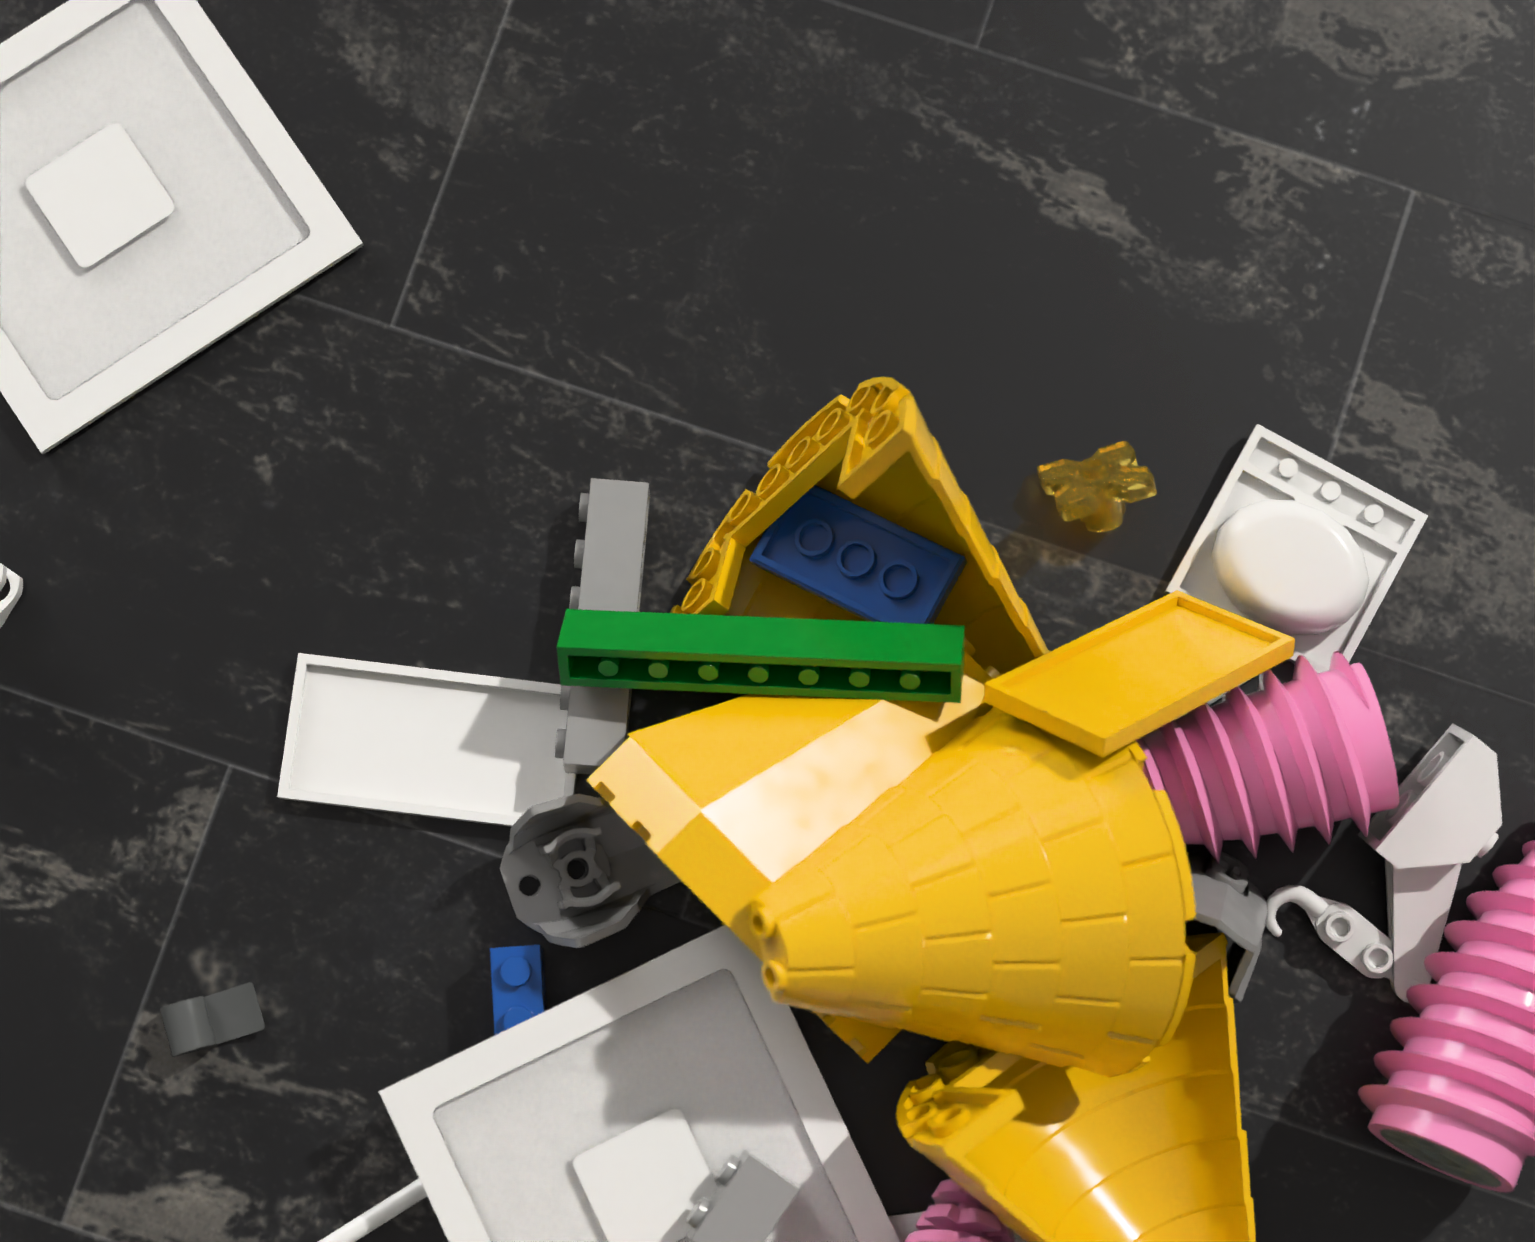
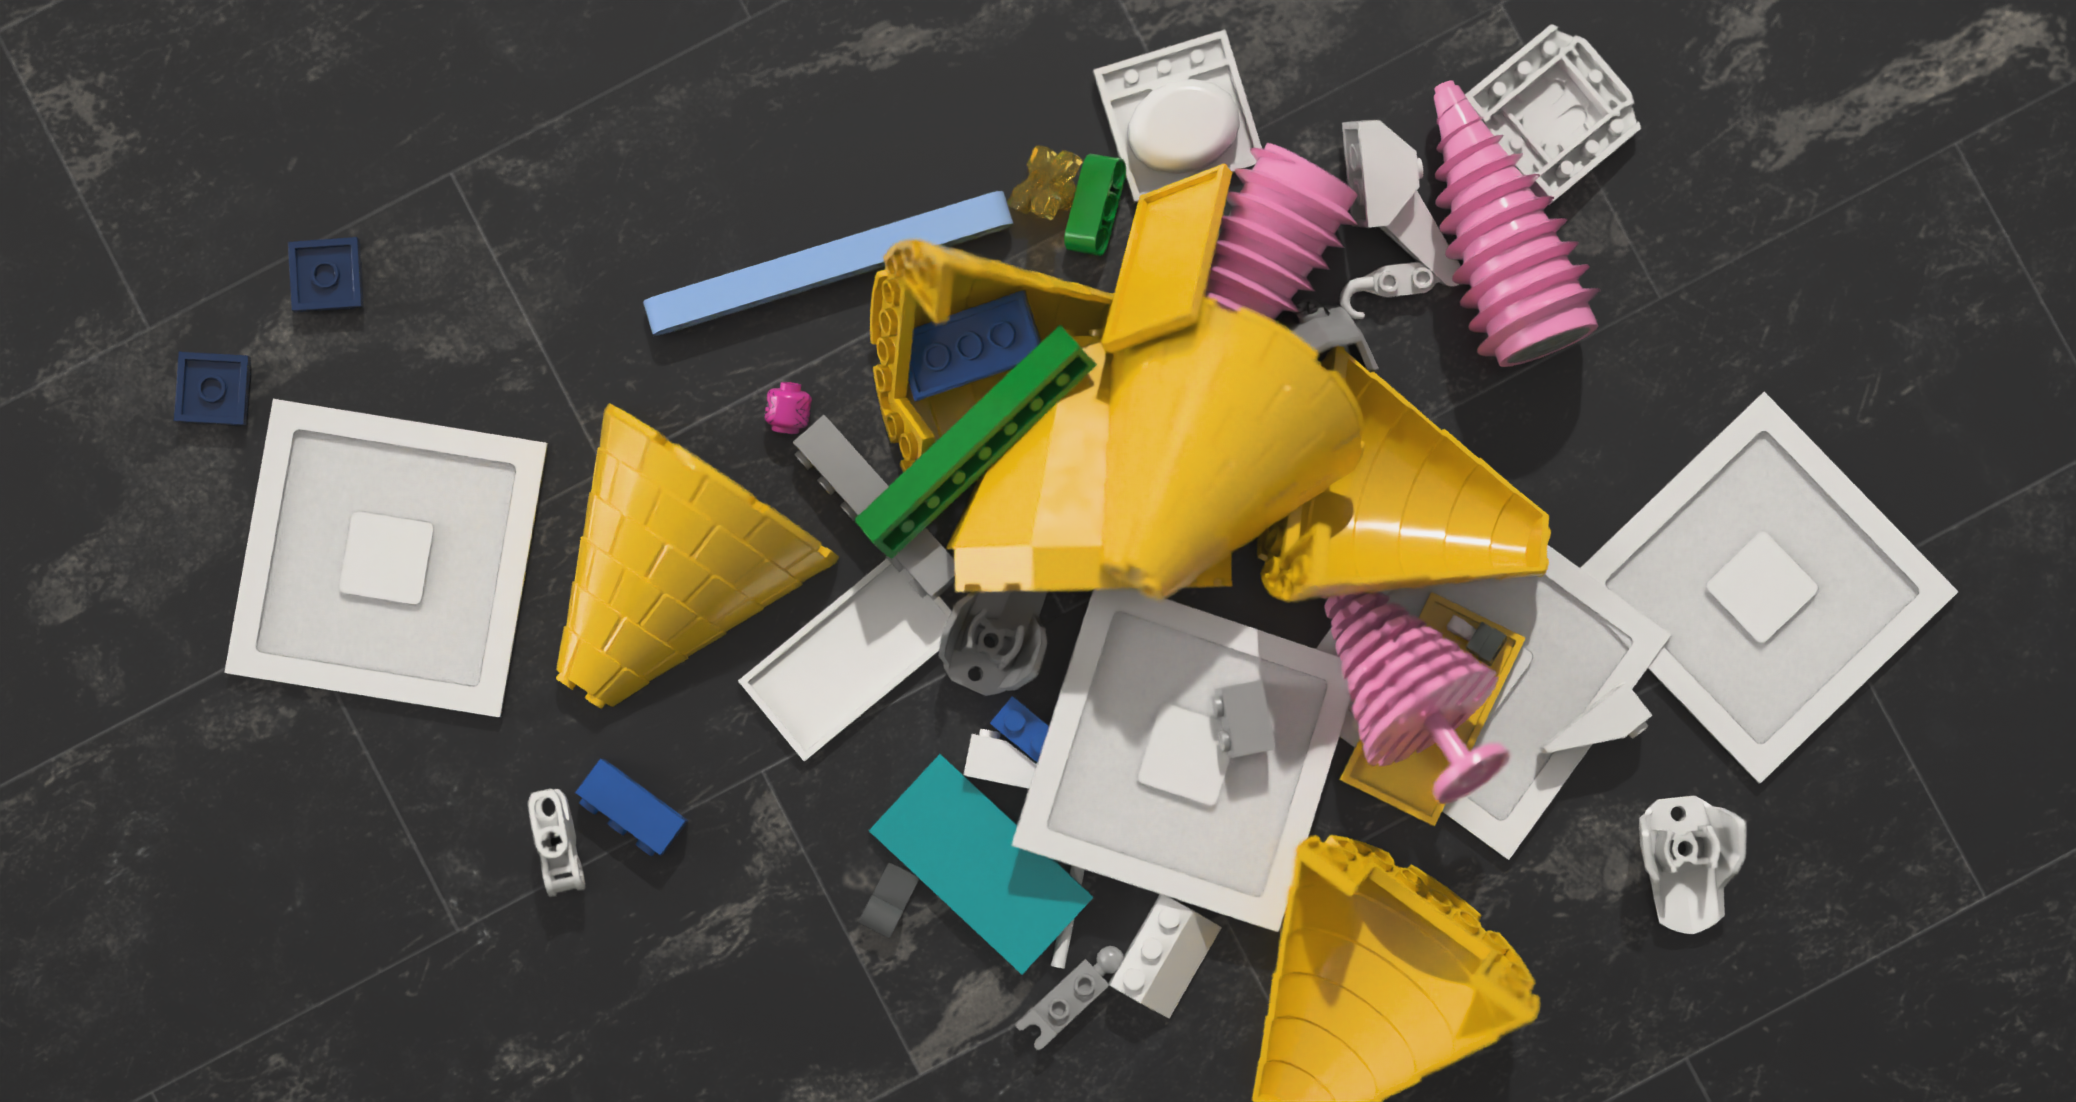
camera: 50 degrees left, 5 degrees up
none -> yellow cone [556,403,839,709]
none -> blue brick [575,759,688,856]
none -> light blue beam [643,191,1013,336]
none -> dark pink head [764,382,812,434]
none -> teal tile [869,754,1094,975]
none -> white slope [964,729,1037,788]
none -> green beam [1064,153,1126,256]

